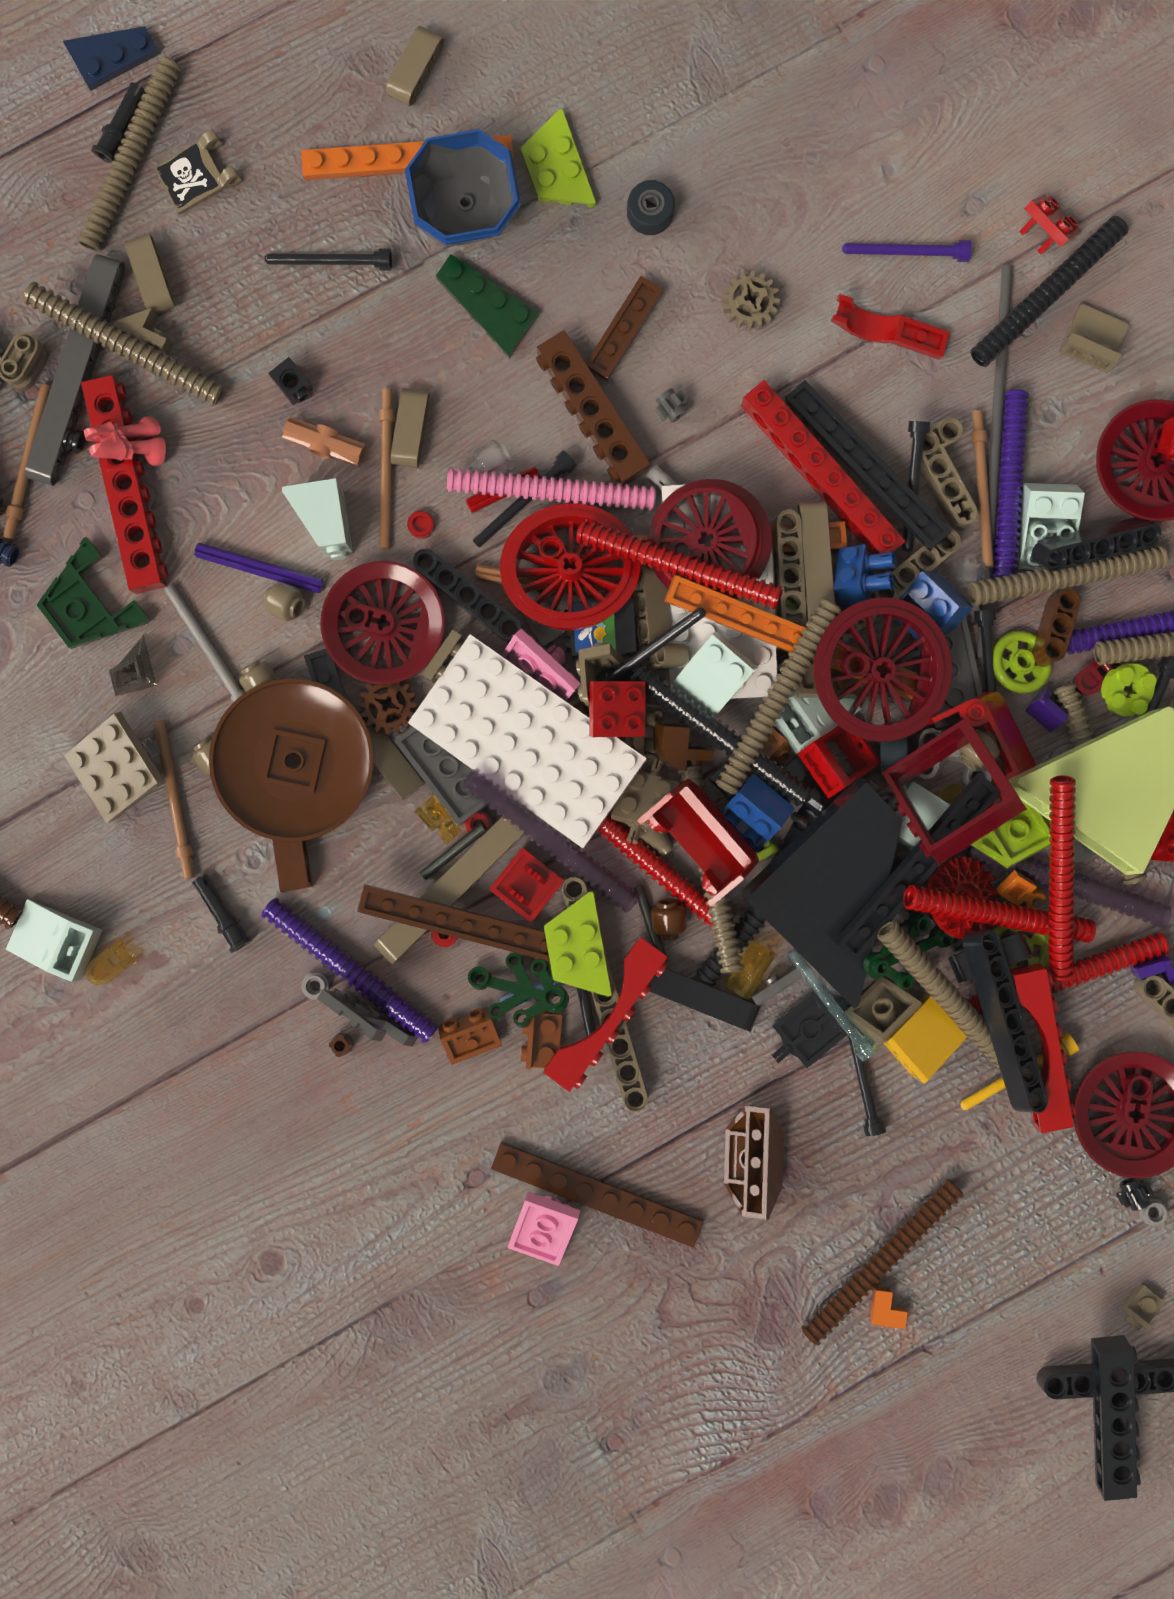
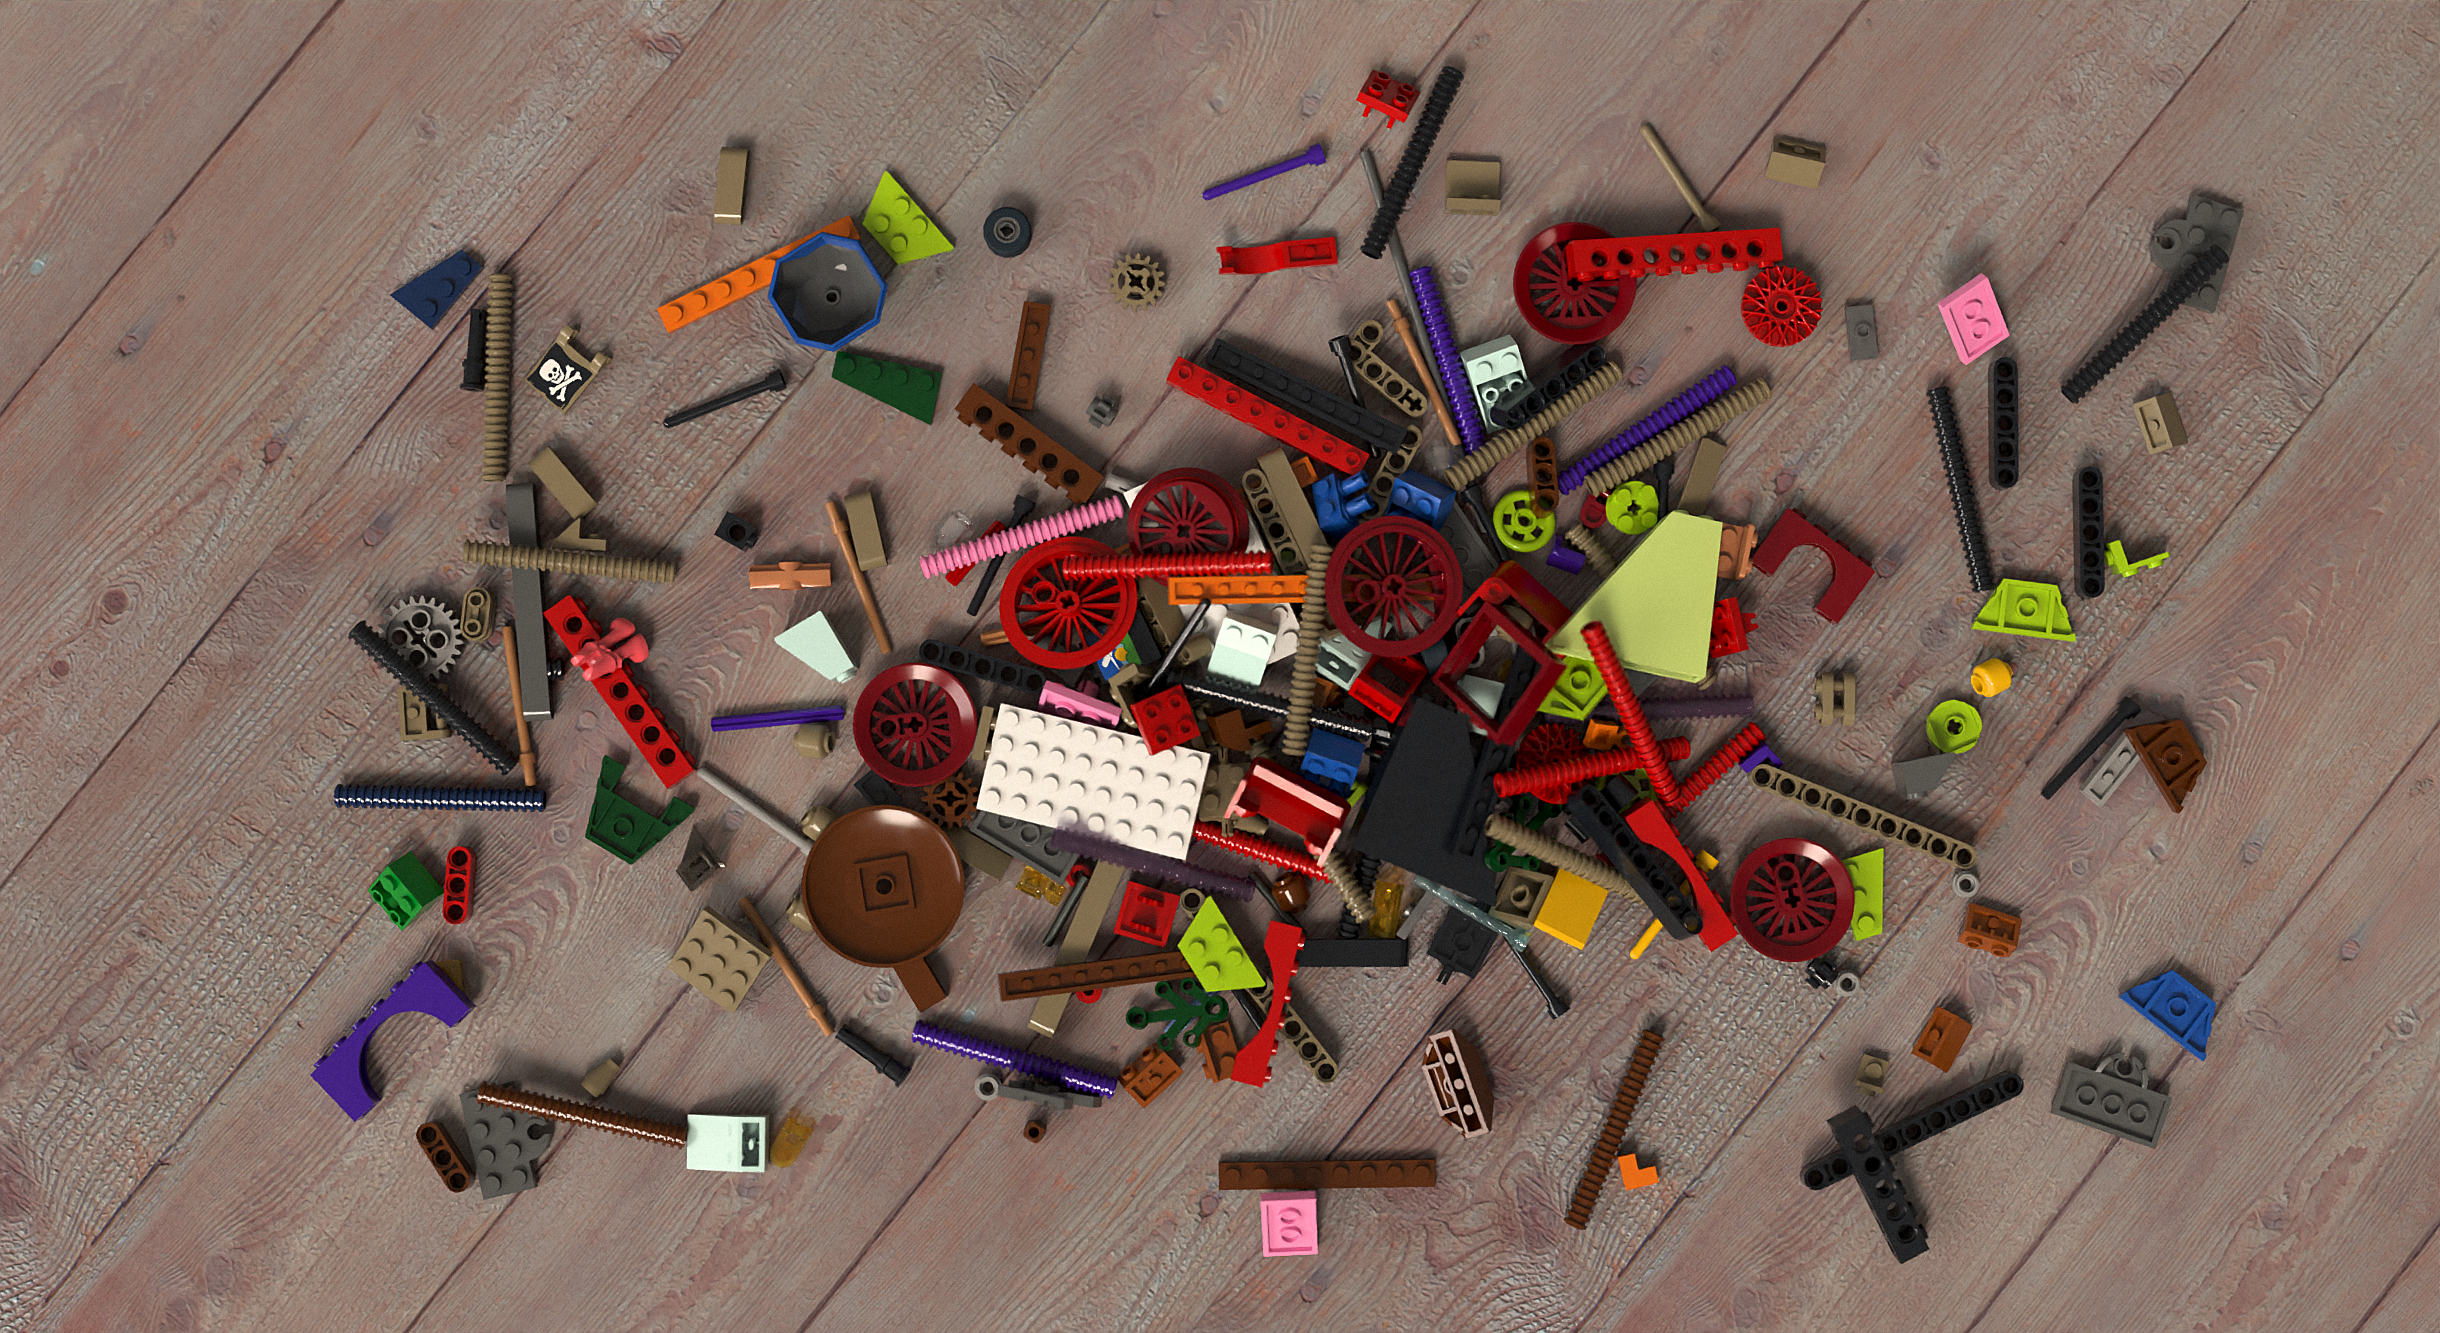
camera: 15 degrees left, 0 degrees up
red tile [407,511,435,539] -> none

